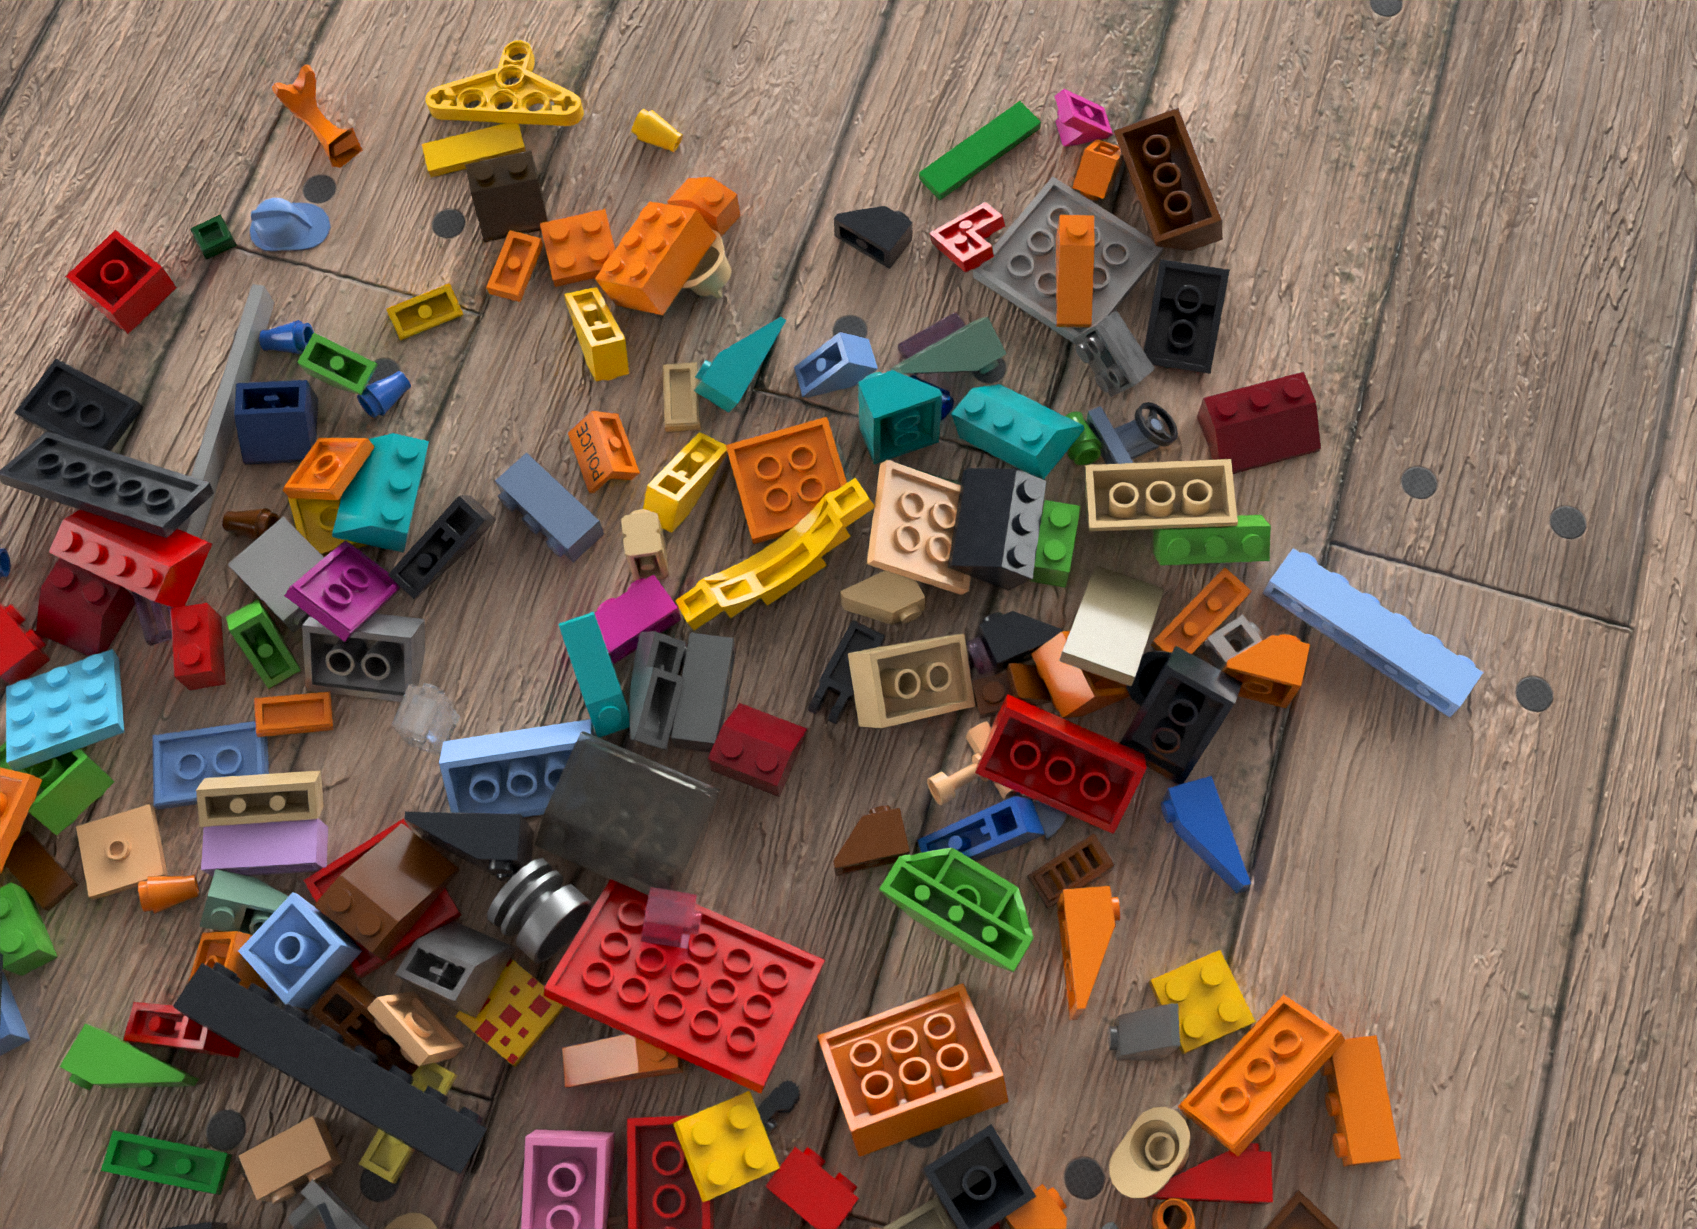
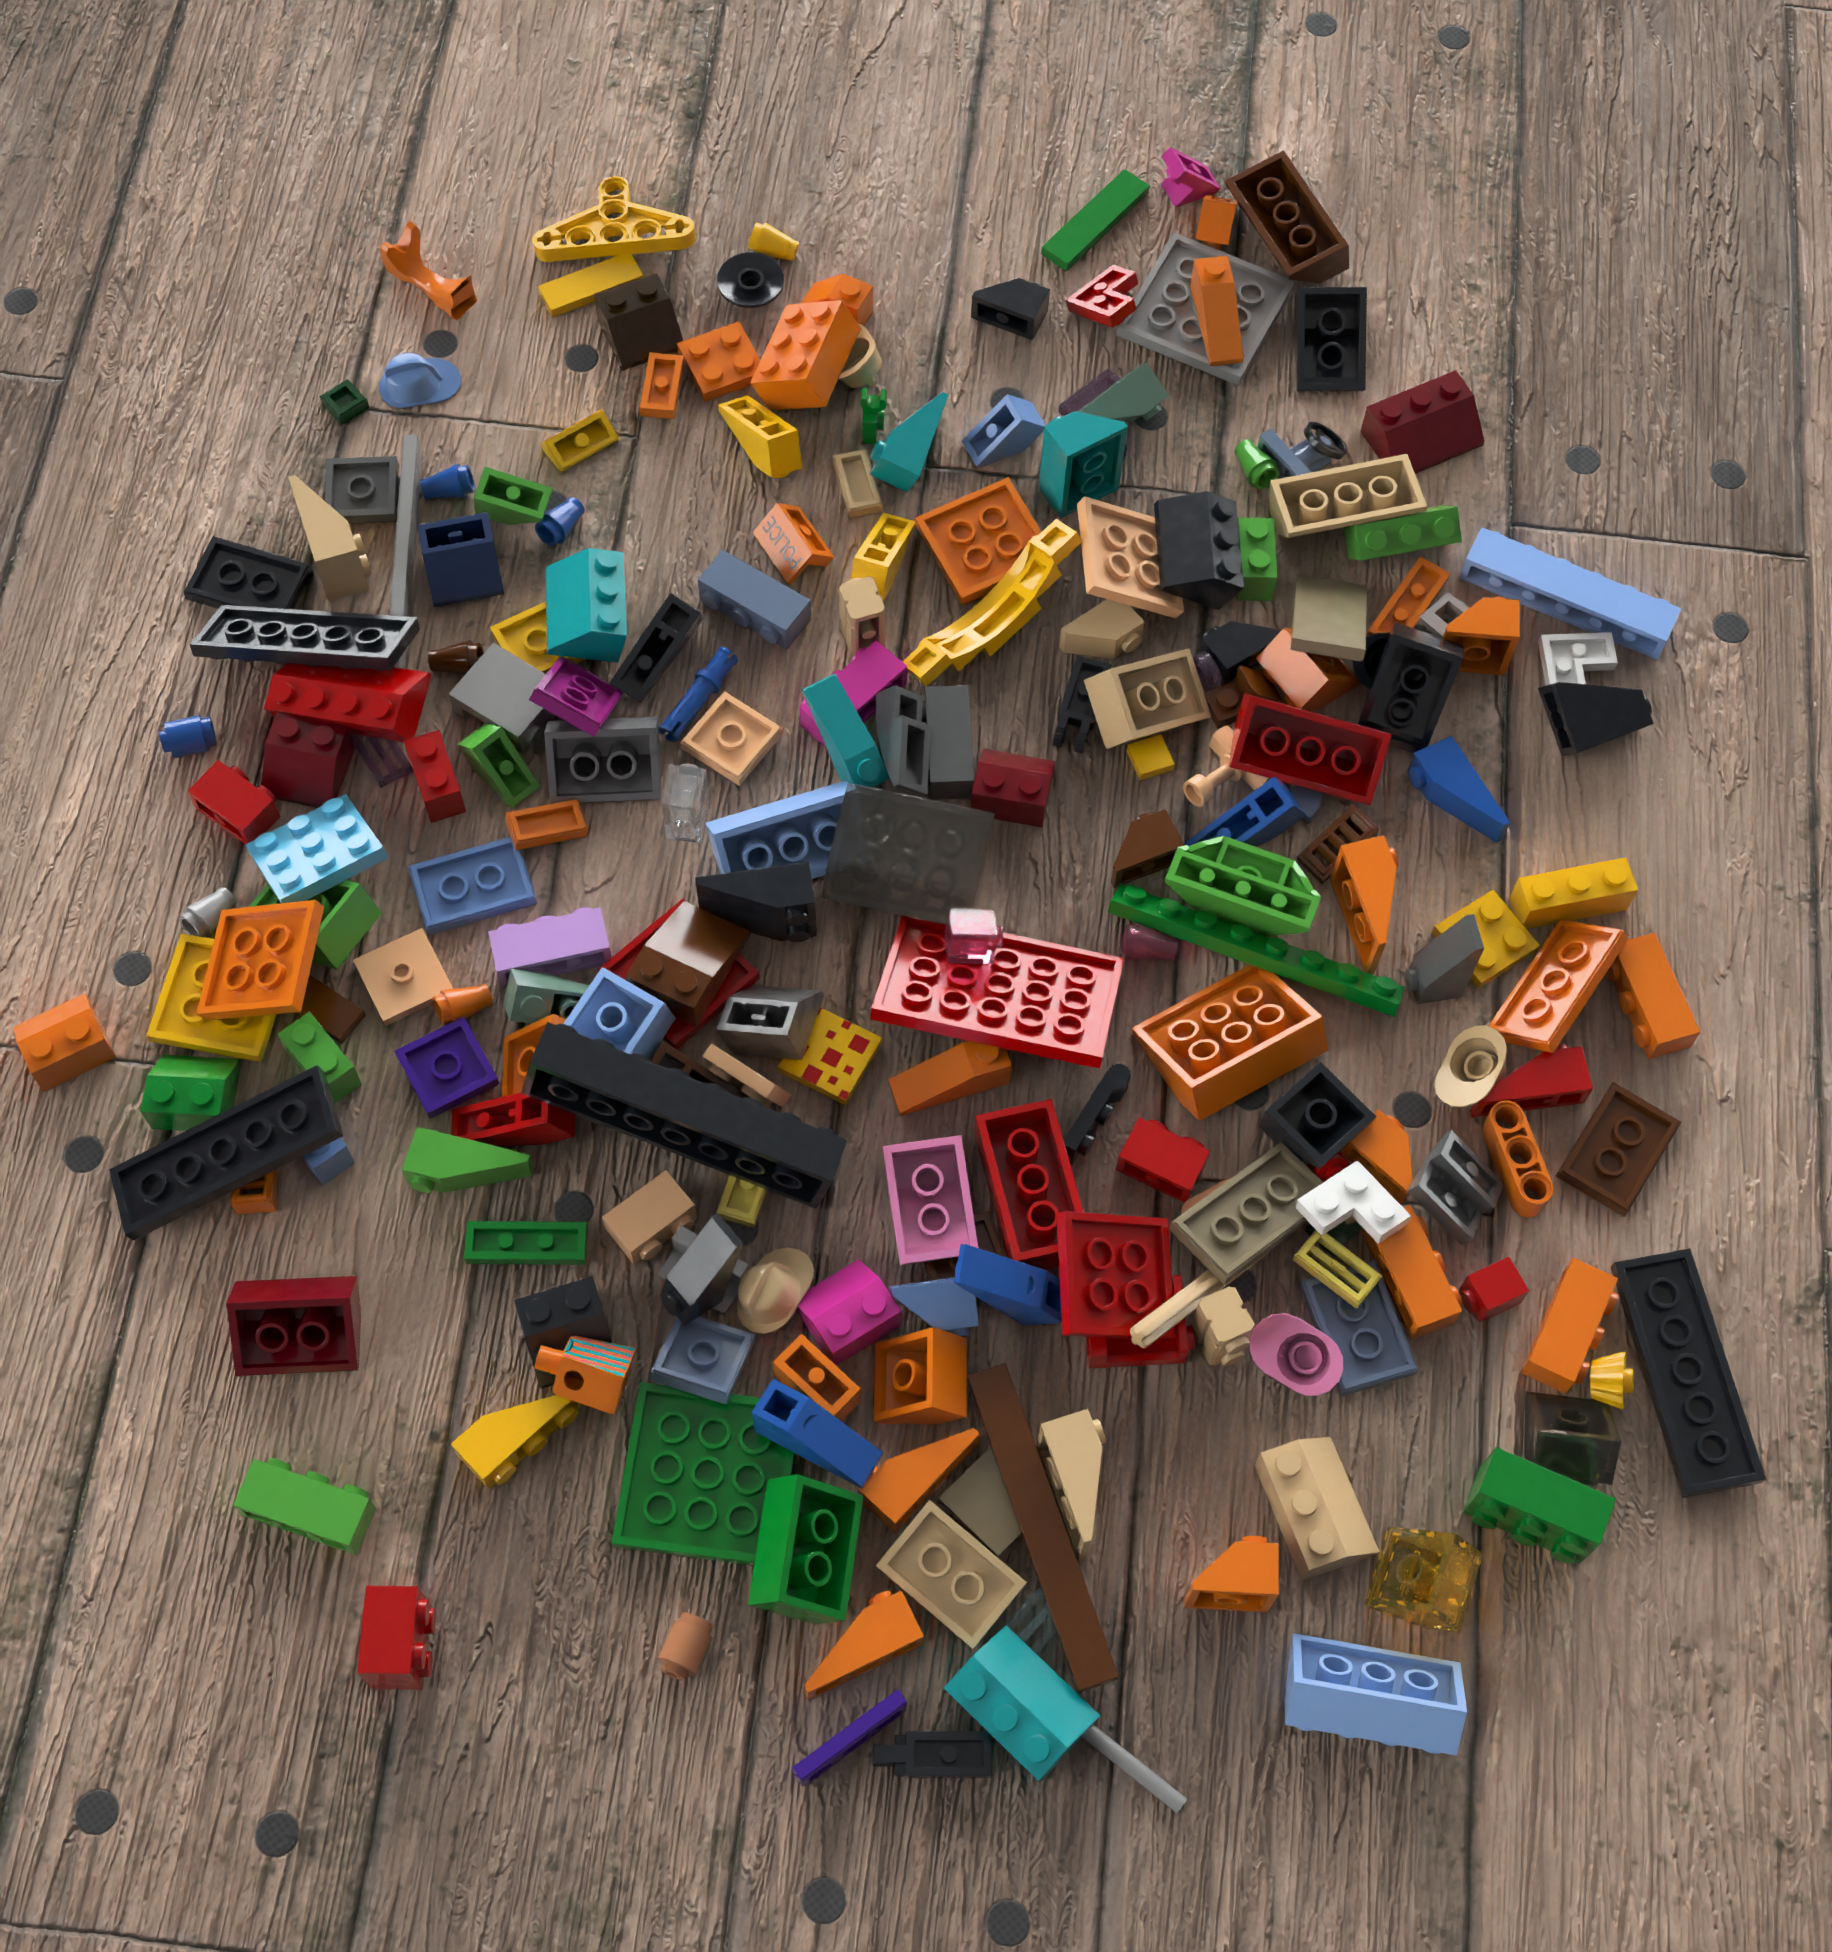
camera: 15 degrees left, 5 degrees down
red brick [65,230,177,334] -> none
tan brick [196,770,324,827] -> none
orange tile [283,438,375,500] -> none
flat silver wheel [487,858,592,964] -> none
yellow plate [673,1091,780,1202] -> none
teal slope [951,384,1084,480] -> none
flat silver slope [1072,310,1155,397] -> none
none -> tan slope [288,475,372,602]
none -> dark grey plate [325,456,399,524]
none -> dark purple plate [394,1017,500,1119]
none -> blue pin [658,647,738,743]
none -> light nougat plate [680,691,783,786]
none -> black dish [717,252,784,308]
none -> green plate [860,388,887,444]
none -> green plate [1108,883,1405,1017]
none -> clear pink cone [1120,923,1179,961]
none -> yellow tile [1126,734,1175,781]
none -> yellow brick [1509,857,1638,929]
none -> white plate [1538,632,1618,685]
none -> black slope [1538,682,1654,756]

